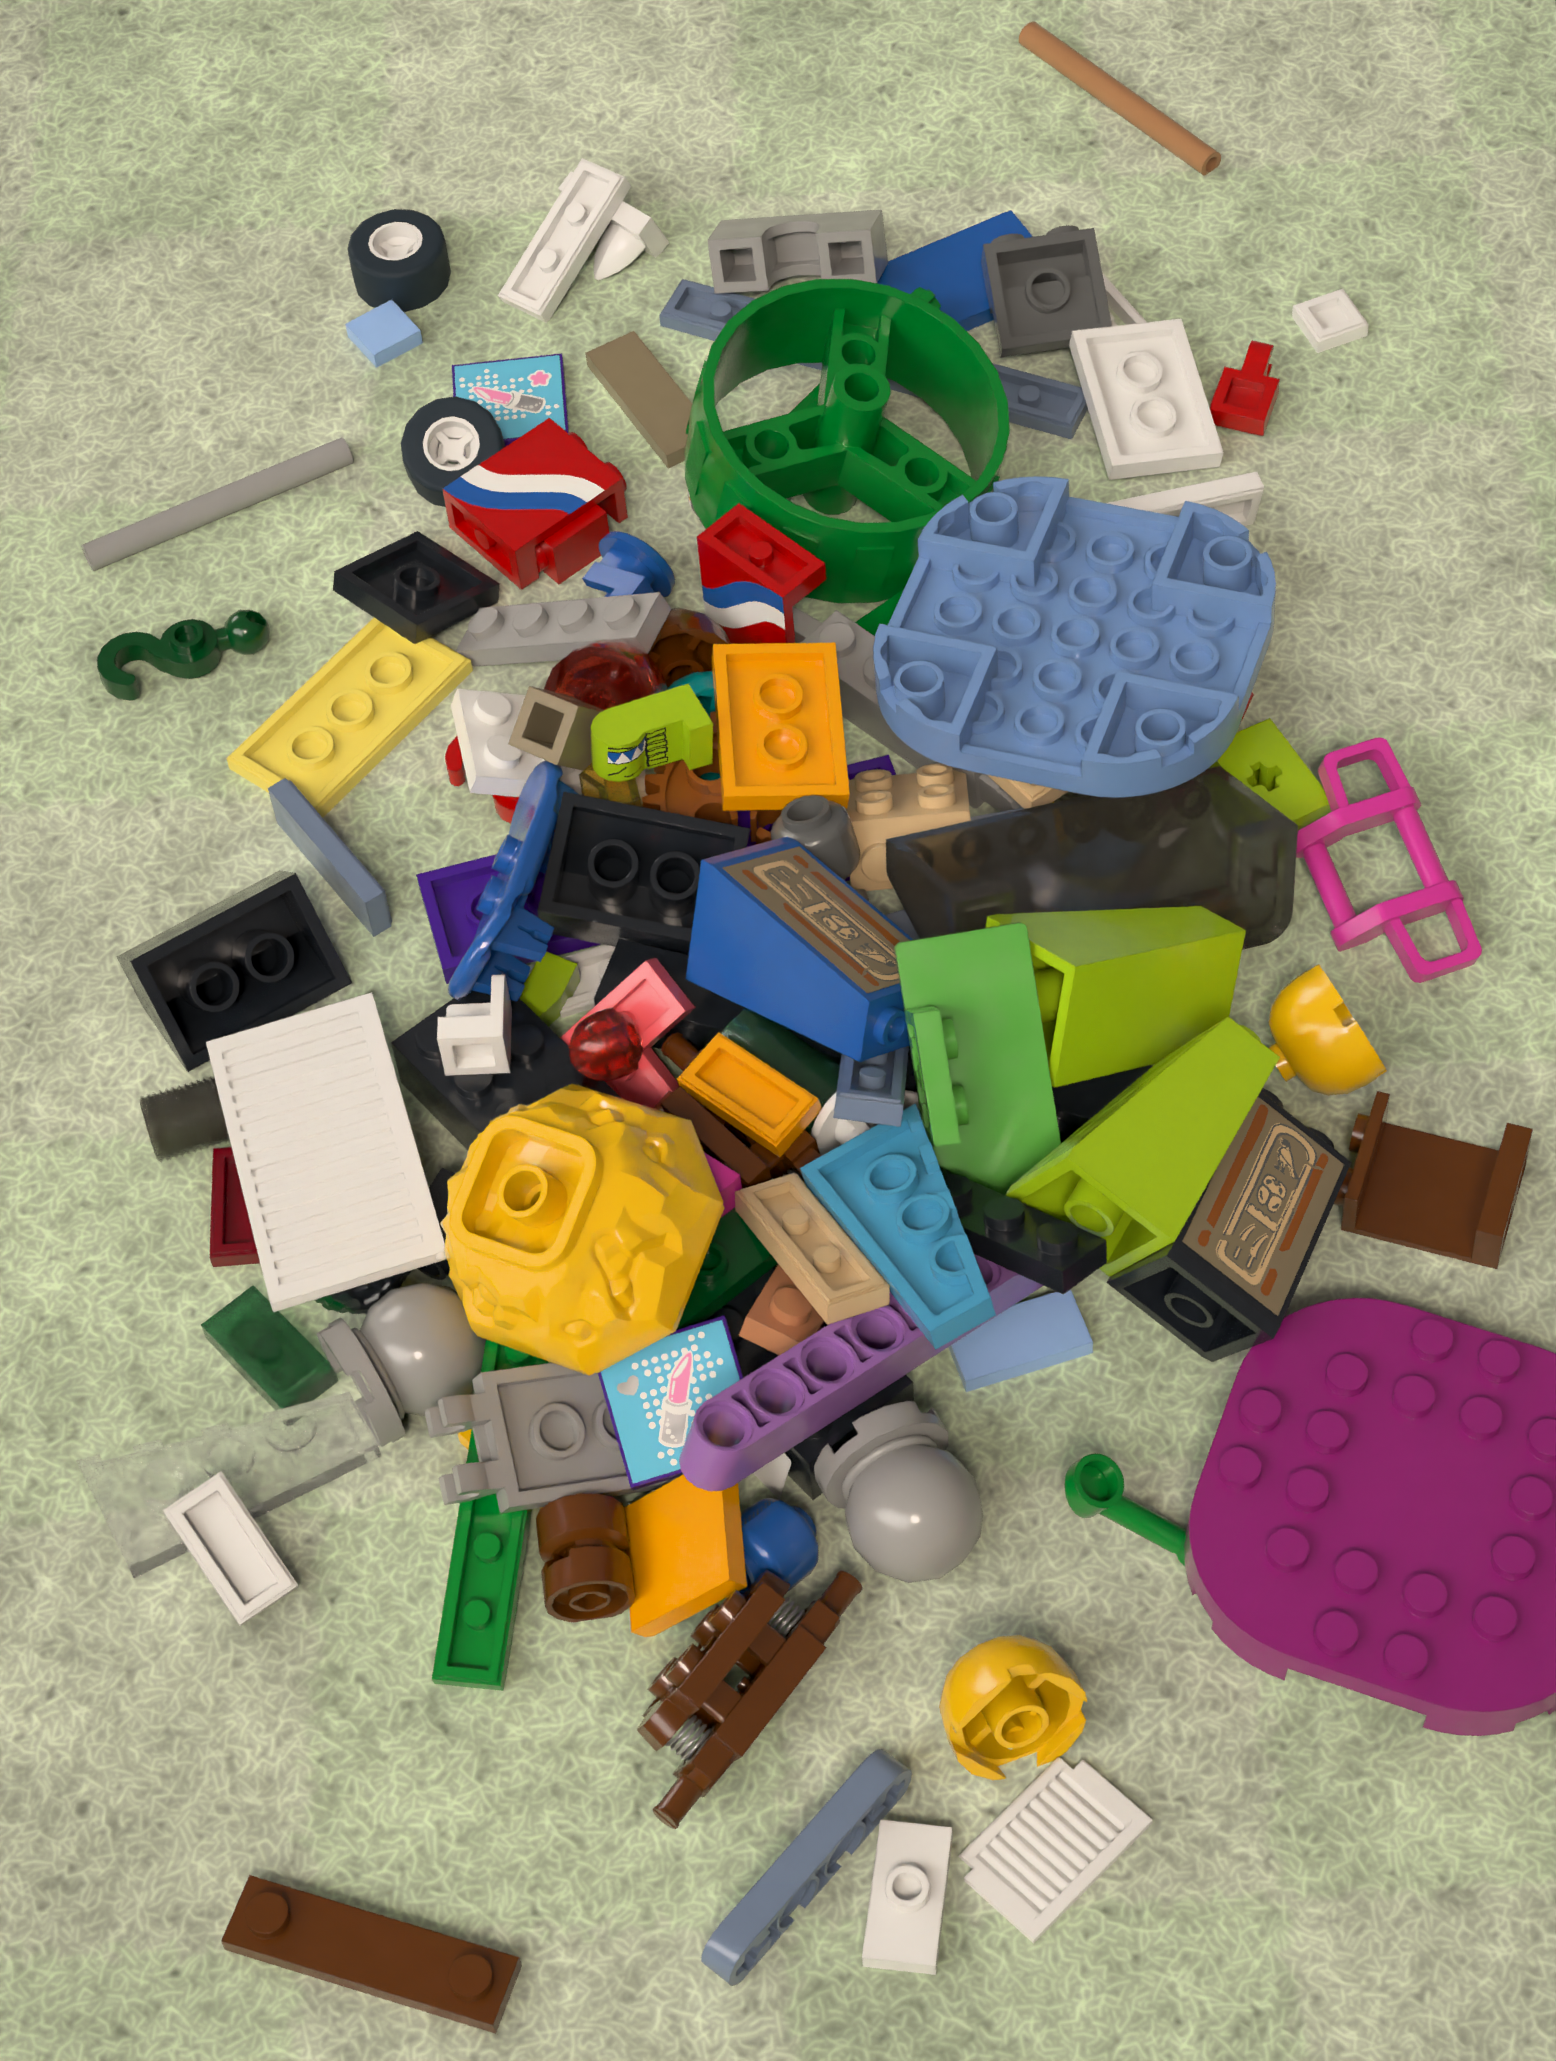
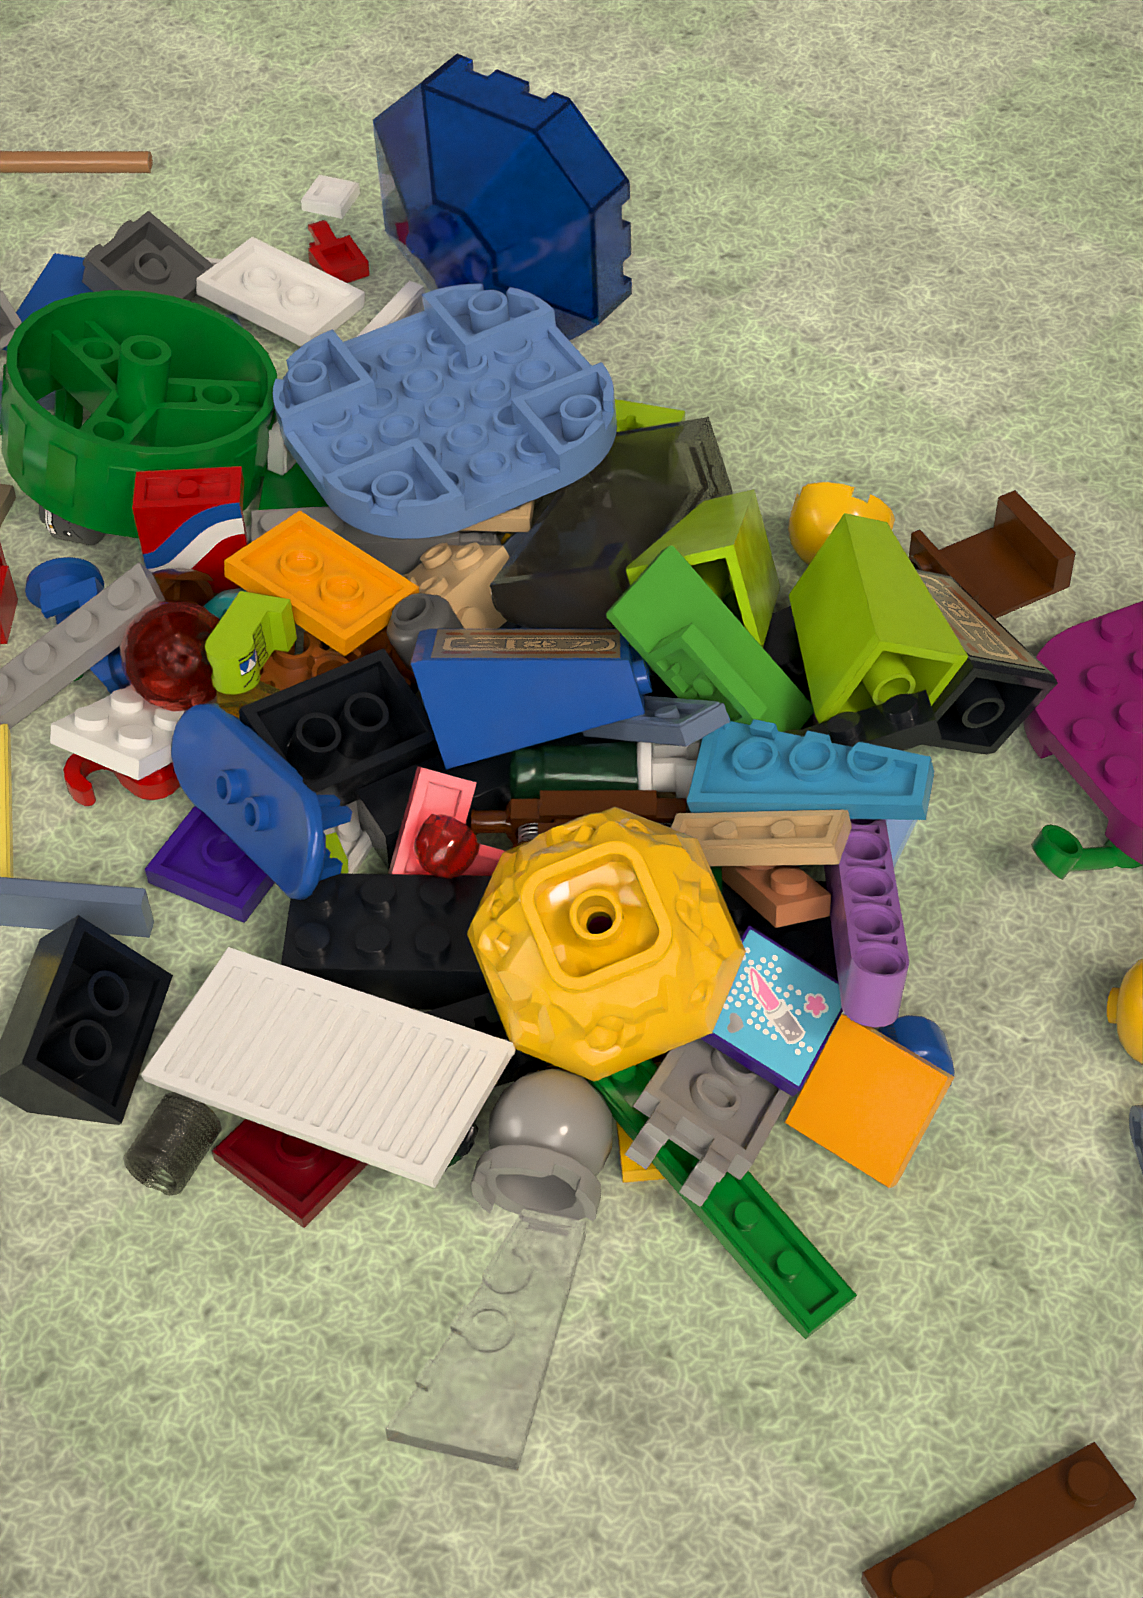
camera: 50 degrees left, 5 degrees down
white tile [163,1472,298,1626] -> none
clear green plate [201,1285,338,1422] -> none
white panel [437,974,512,1076] -> none
dark tan brick [508,686,604,773] -> none
reddish brown wheel [536,1493,635,1622] -> none
reddish brown piece [637,1570,863,1829] -> none
light orange tile [677,1032,822,1157] -> none
light grey tile [814,1401,983,1583] -> none
dark pink bar [1289,737,1482,983] -> none
none -> clear blue windscreen [372,54,632,341]

